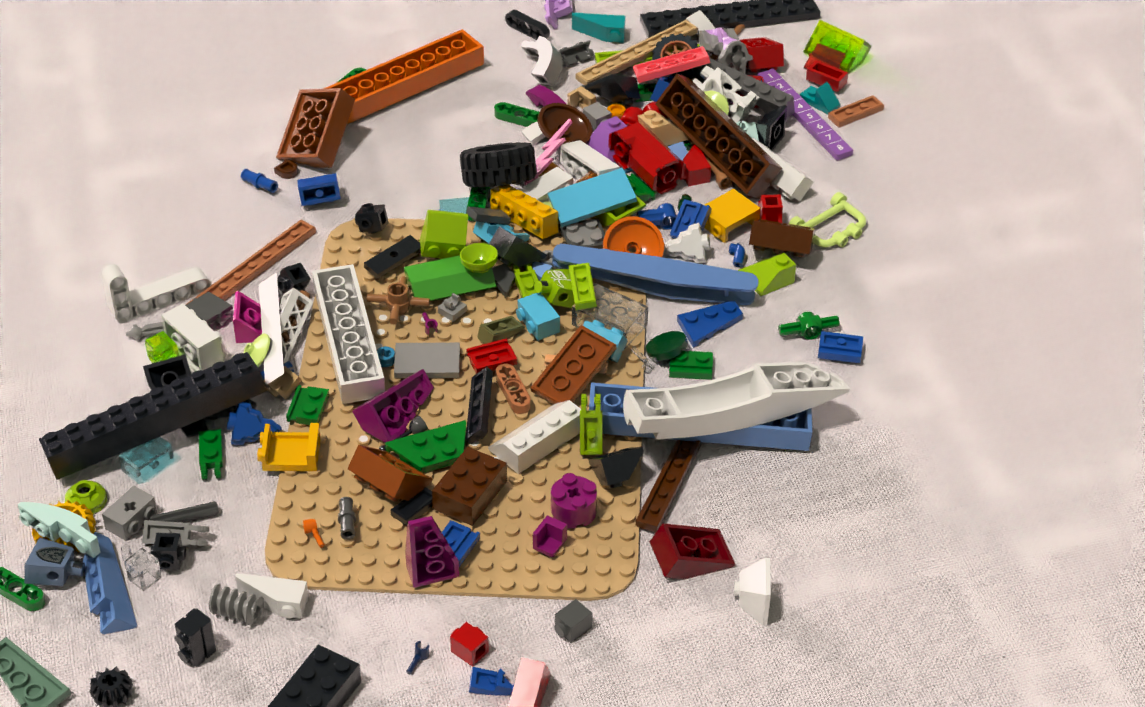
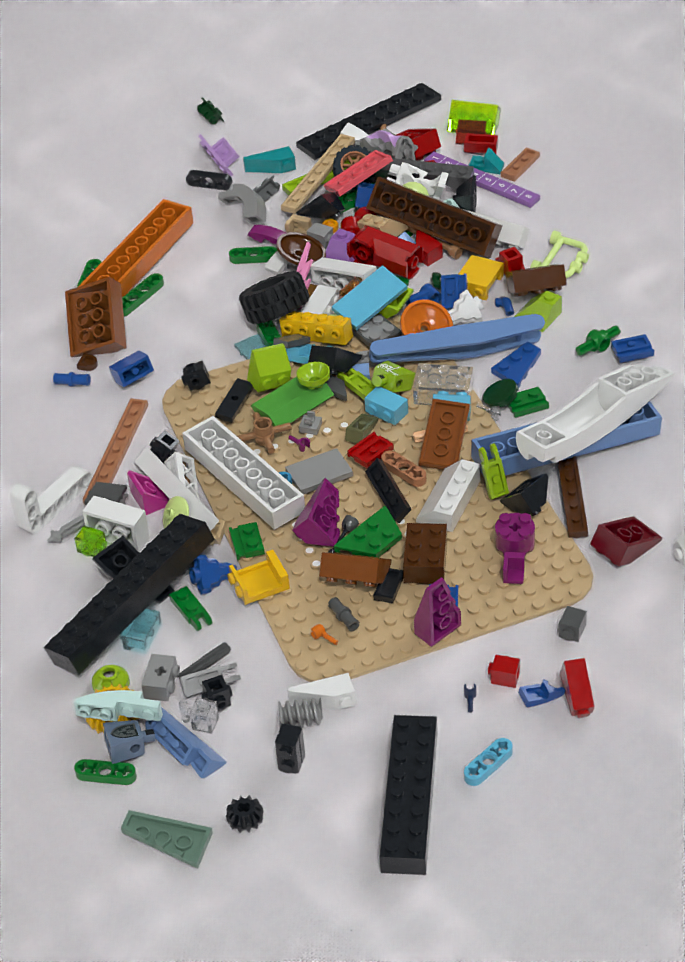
camera: 20 degrees left, 0 degrees up
lime tile [569,263,597,310] -> none
none -> green beam [122,273,164,317]

